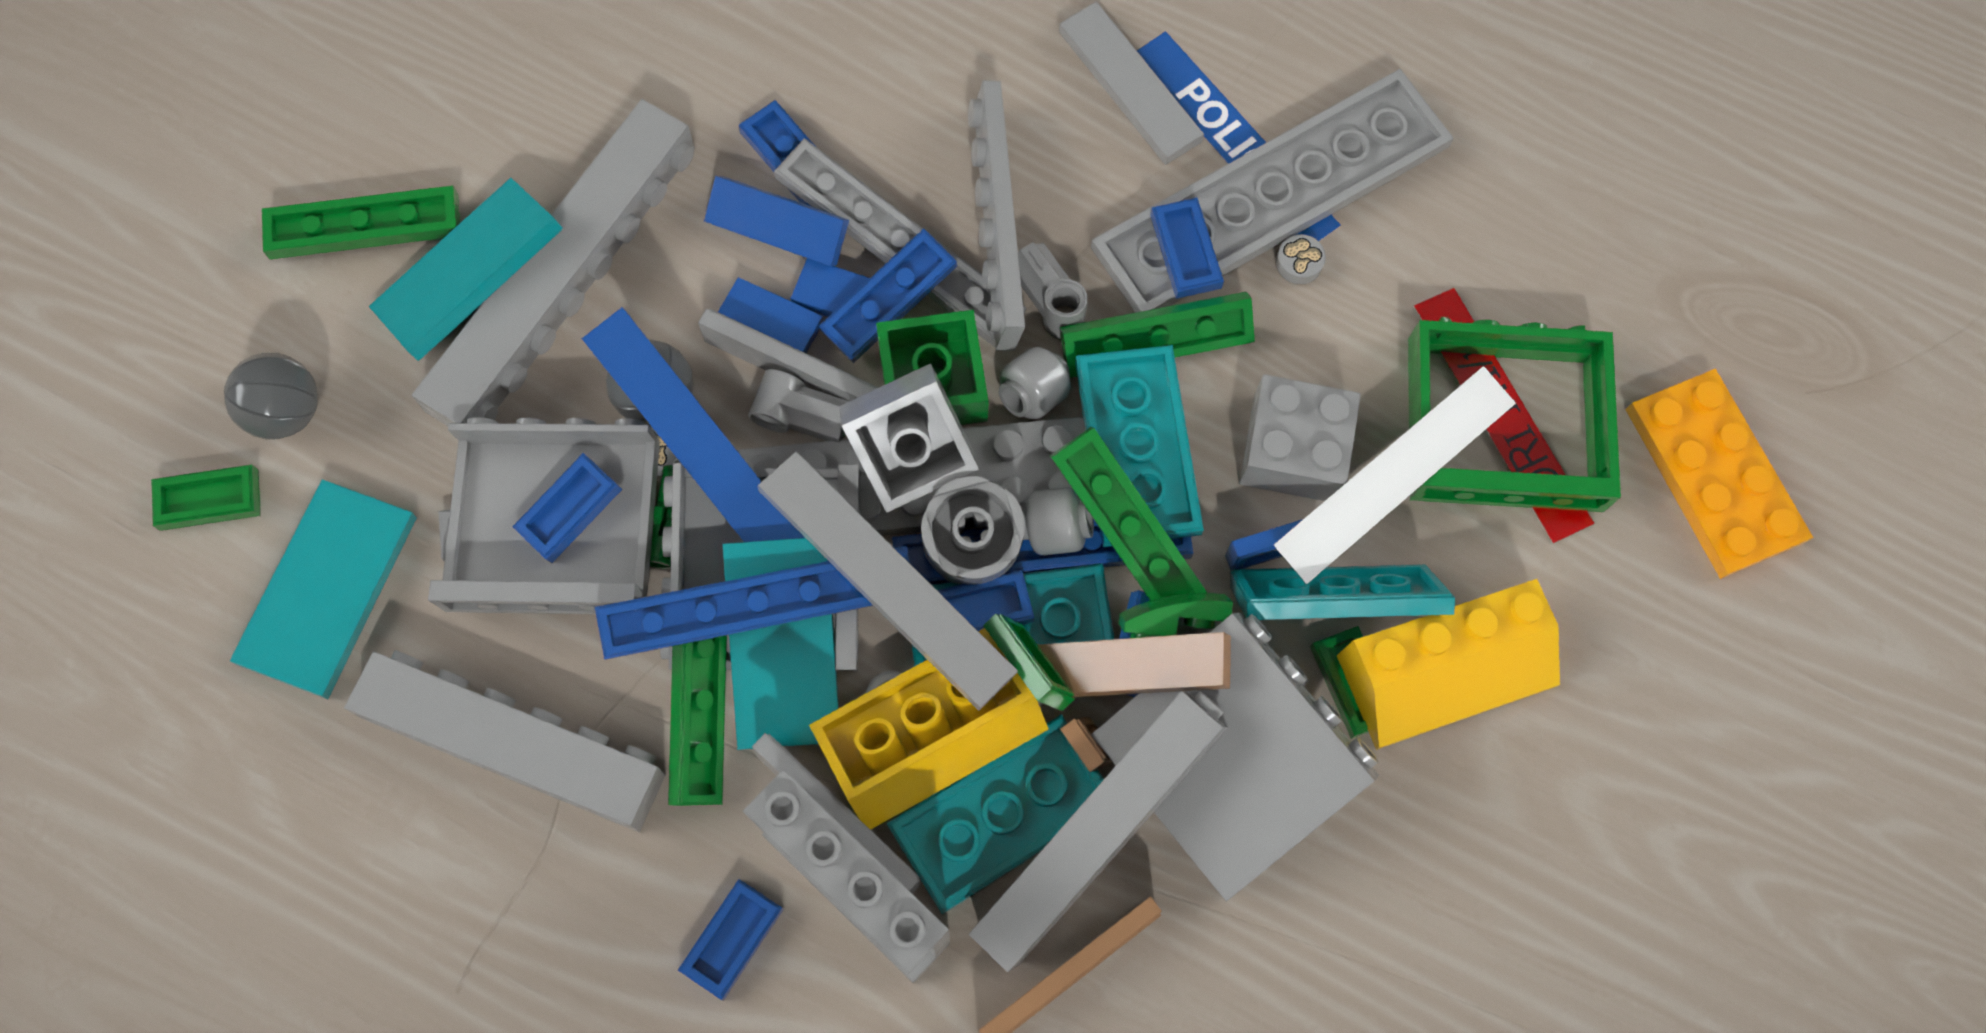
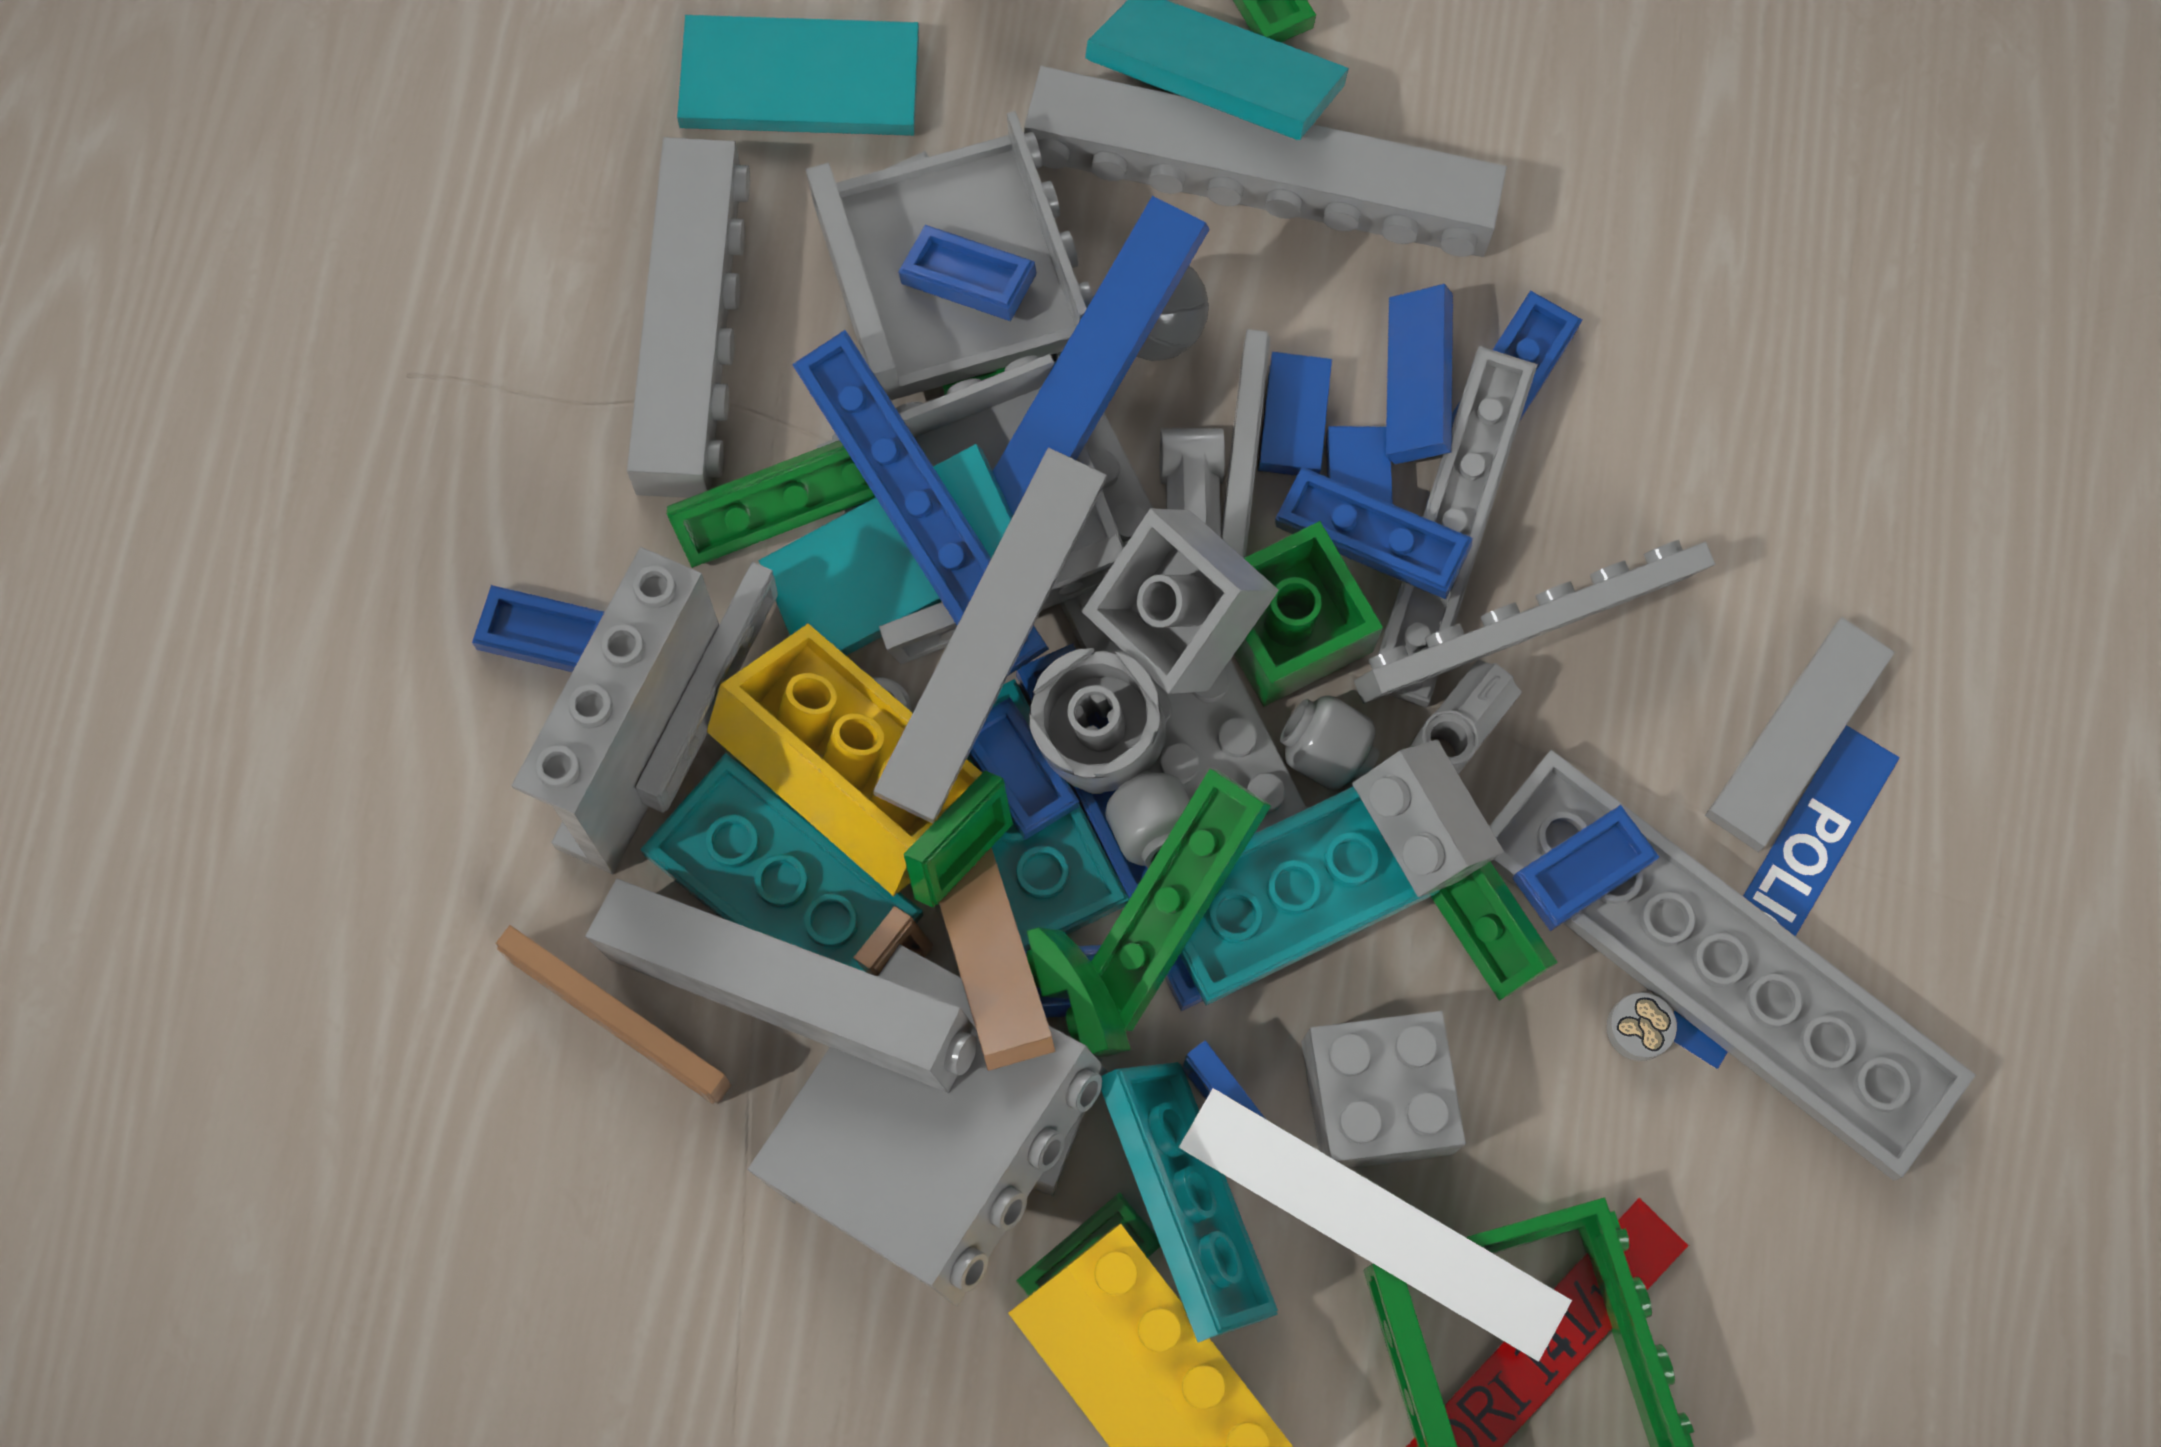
camera: 70 degrees right, 0 degrees up
none -> light grey brick [1352,740,1504,898]

